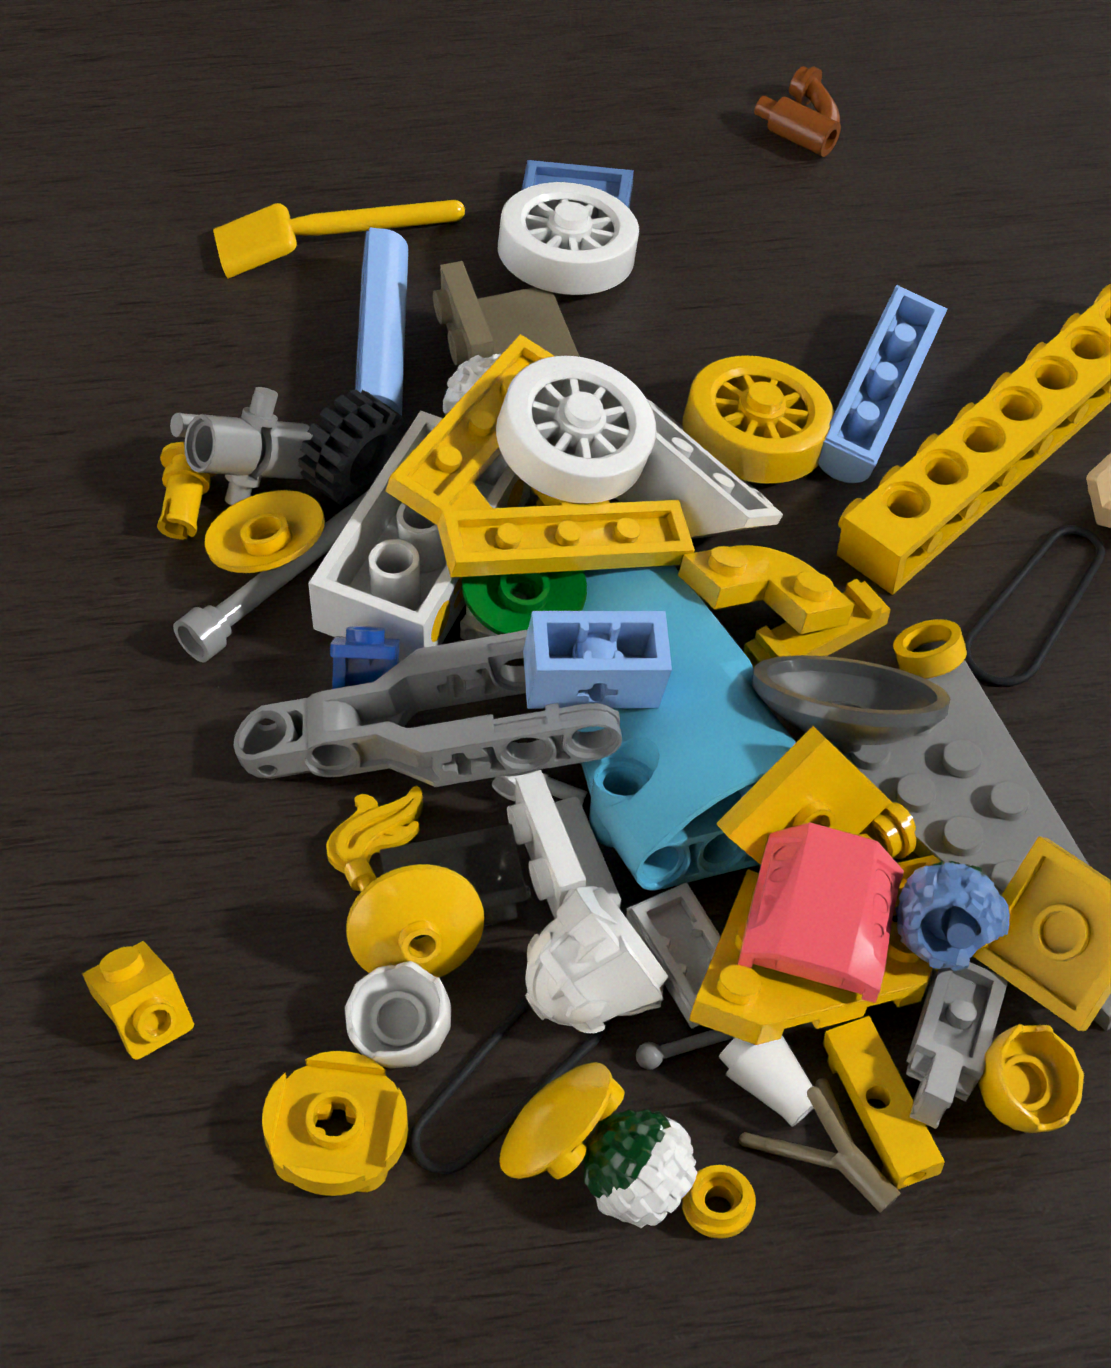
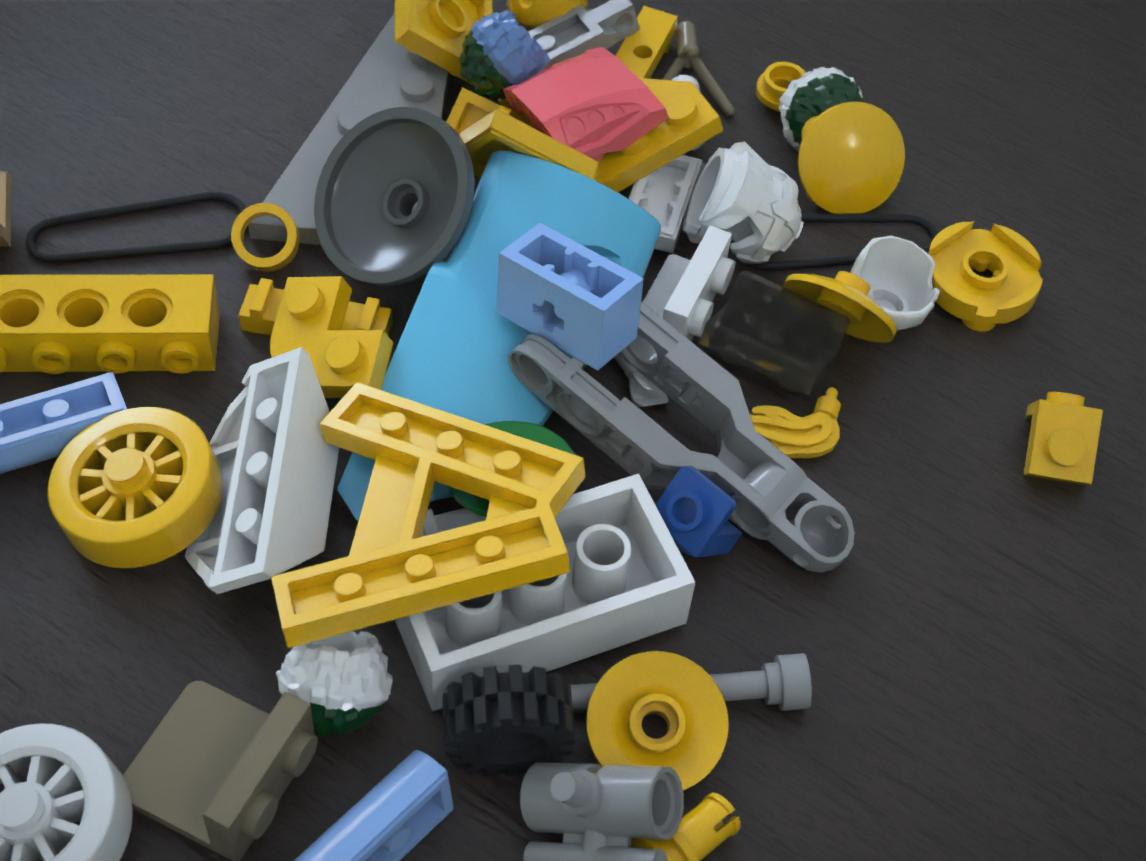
camera: 140 degrees left, 0 degrees up
white wheel [496,356,656,503] -> none

